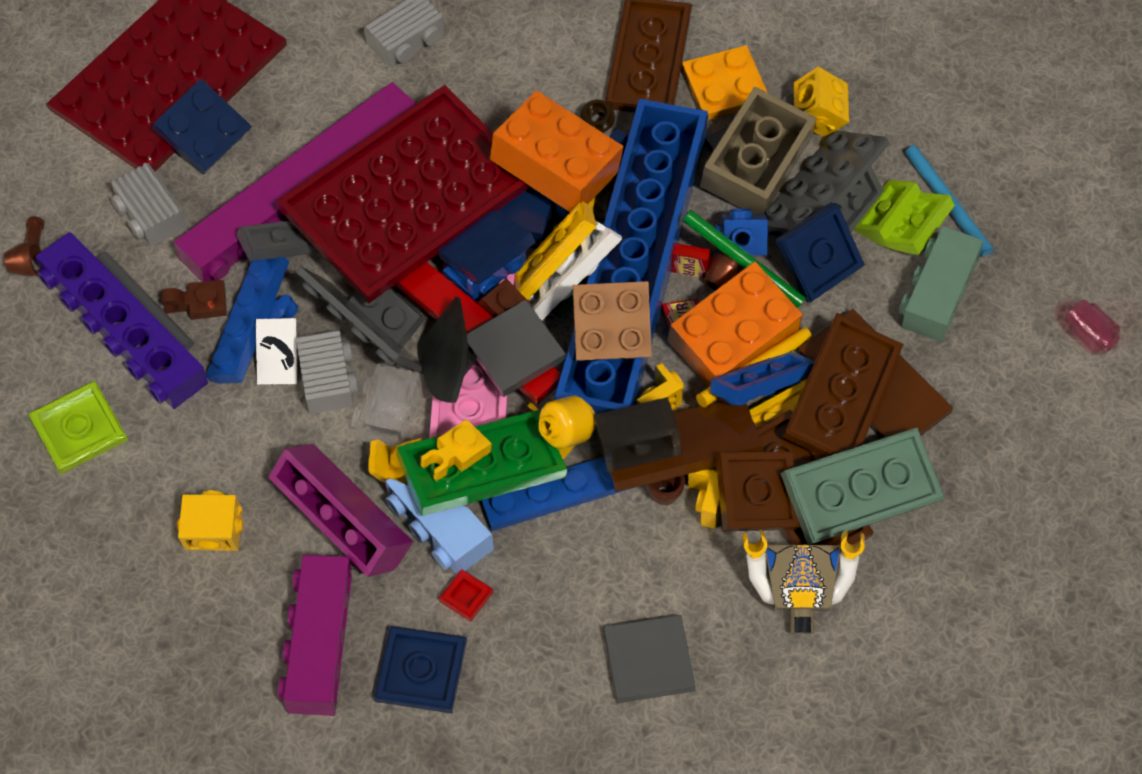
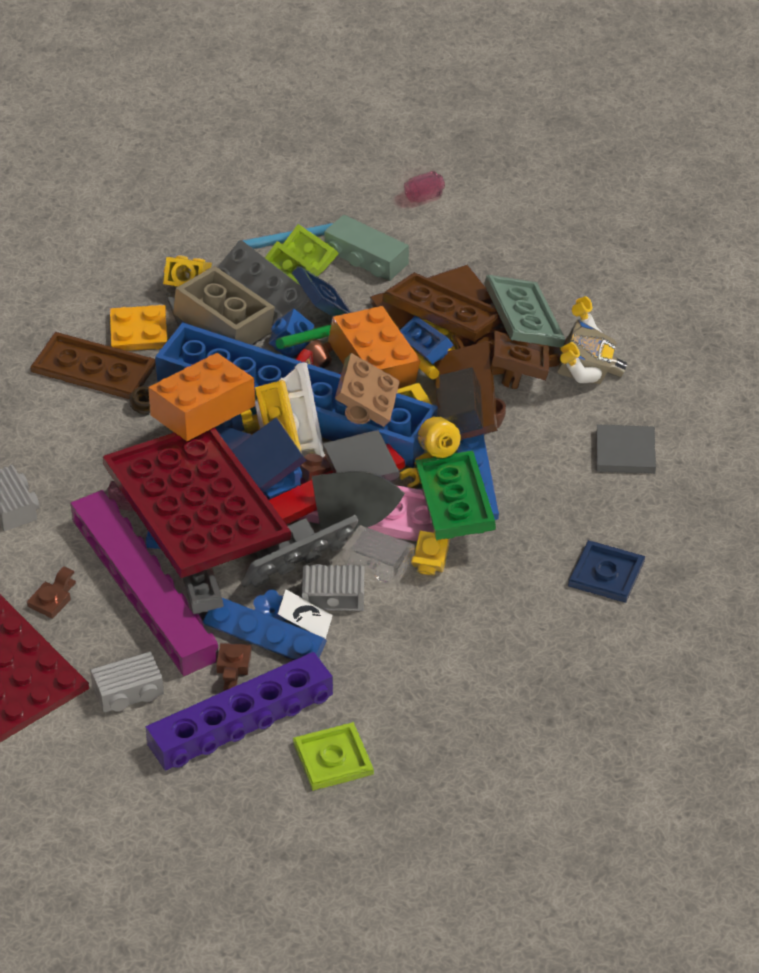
camera: 80 degrees left, 15 degrees down
copper bar [5,216,45,276] -> none
dark blue plate [152,78,252,175] -> none
yellow head [177,490,244,551] -> none
magenta brick [268,444,413,577] -> none
magenta brick [278,555,353,716] -> none
light blue slope [385,478,494,575] -> none
yellow plate [420,419,492,481] -> none
red tile [439,569,493,622] -> none
yellow bracket [688,468,721,529] -> none
none -> copper plate [27,566,76,619]

